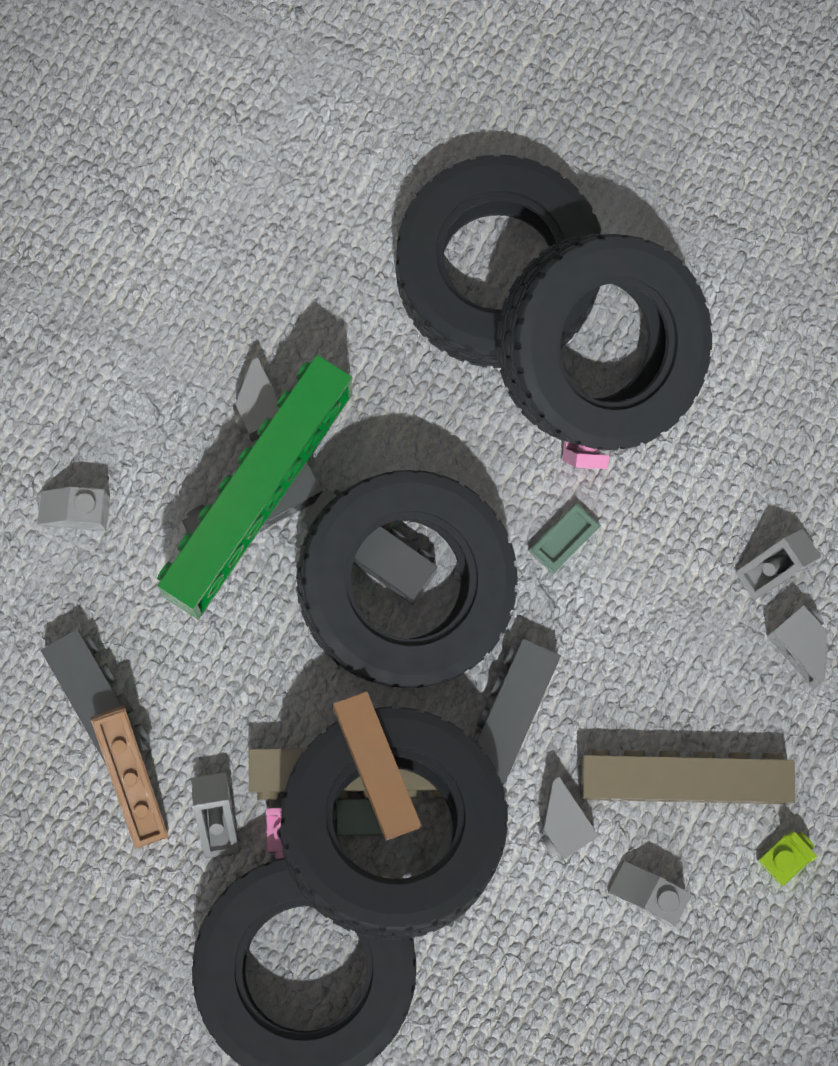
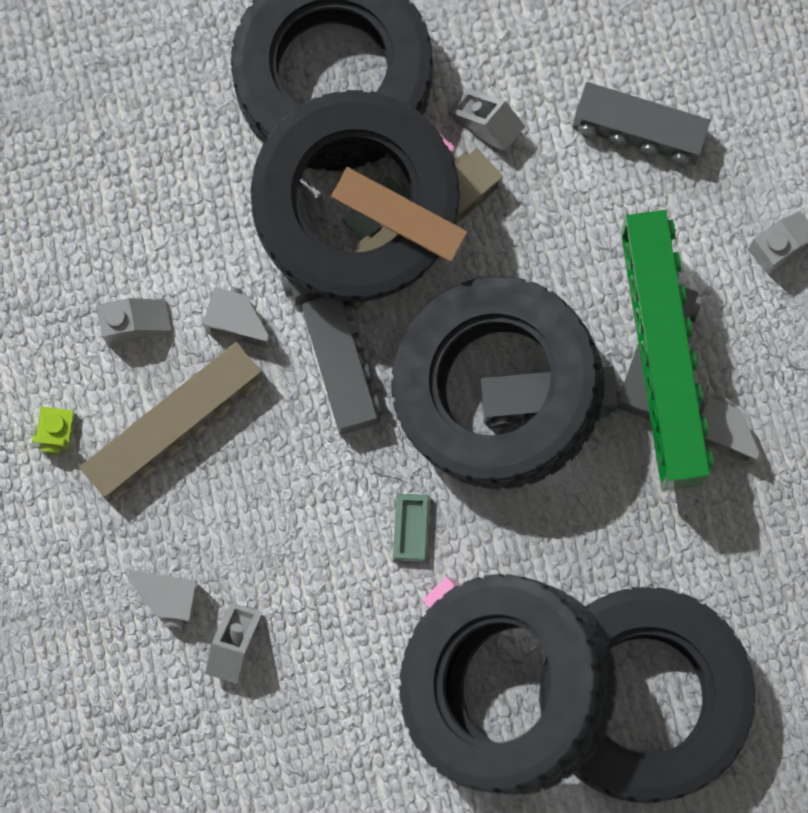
camera: 145 degrees right, 0 degrees up
medium nougat tile [90,705,169,849] -> none

